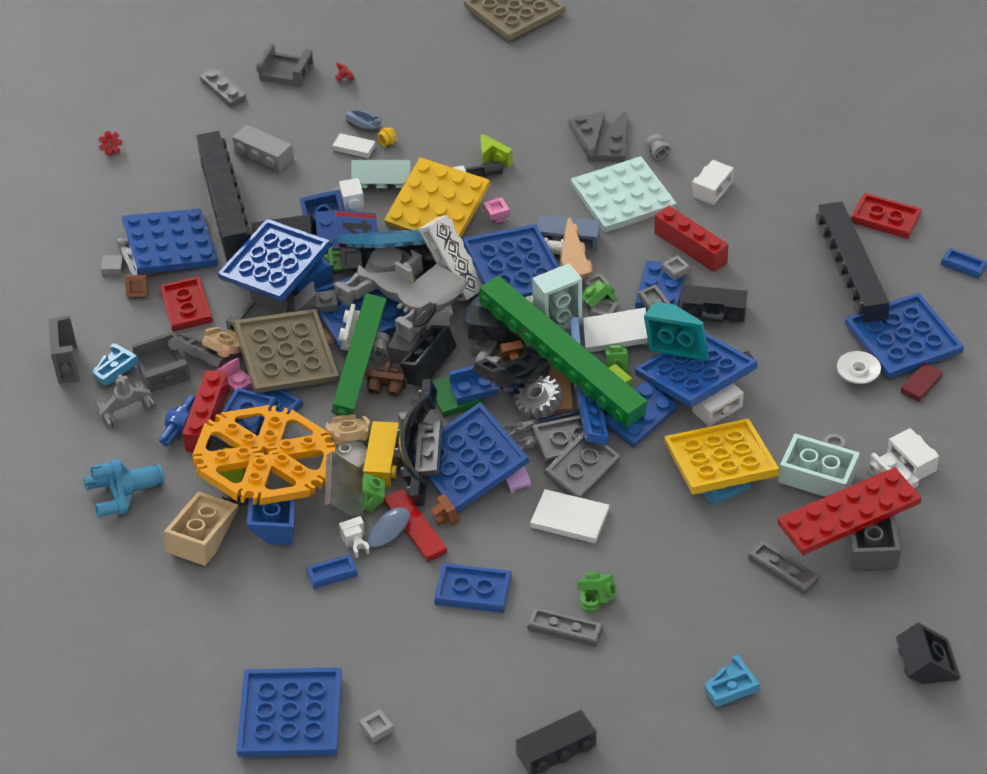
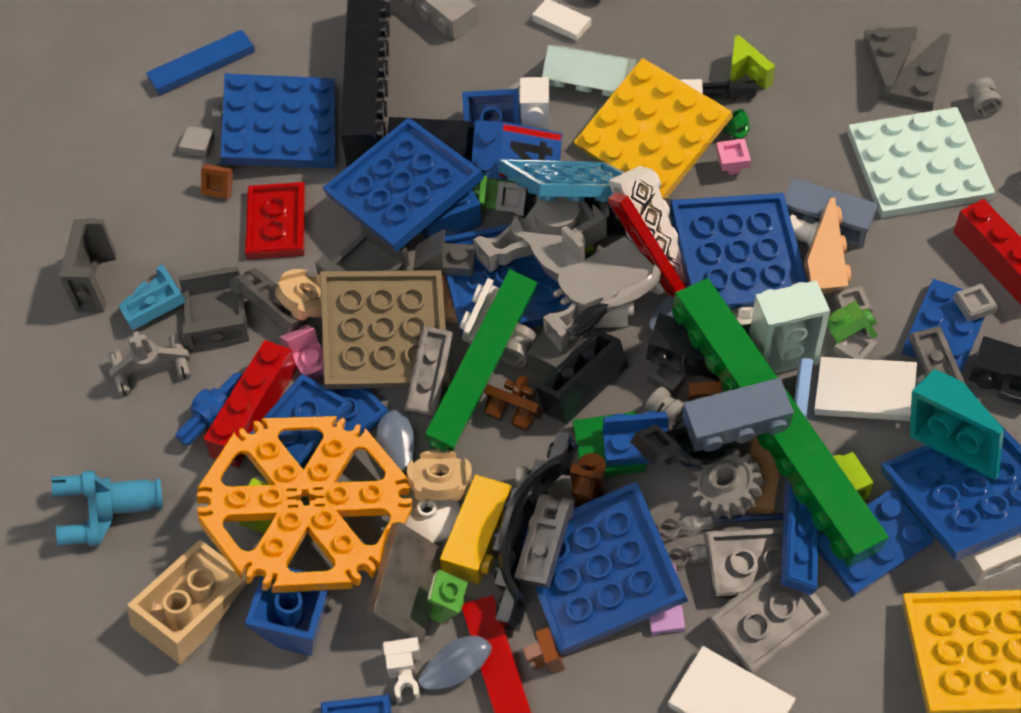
camera: 15 degrees right, 10 degrees up
yellow plate [377,127,397,147] -> none
bright green bracket [605,345,628,374] -> none
none -> blue tile [146,29,255,95]
none -> sand blue arm [377,410,414,474]
none -> flat silver tile [404,325,453,419]
none -> reddish brown hips [570,453,606,507]
none -> red tile [608,192,686,298]
none -> sand blue brick [682,378,794,452]
none -> green tile [723,109,750,140]

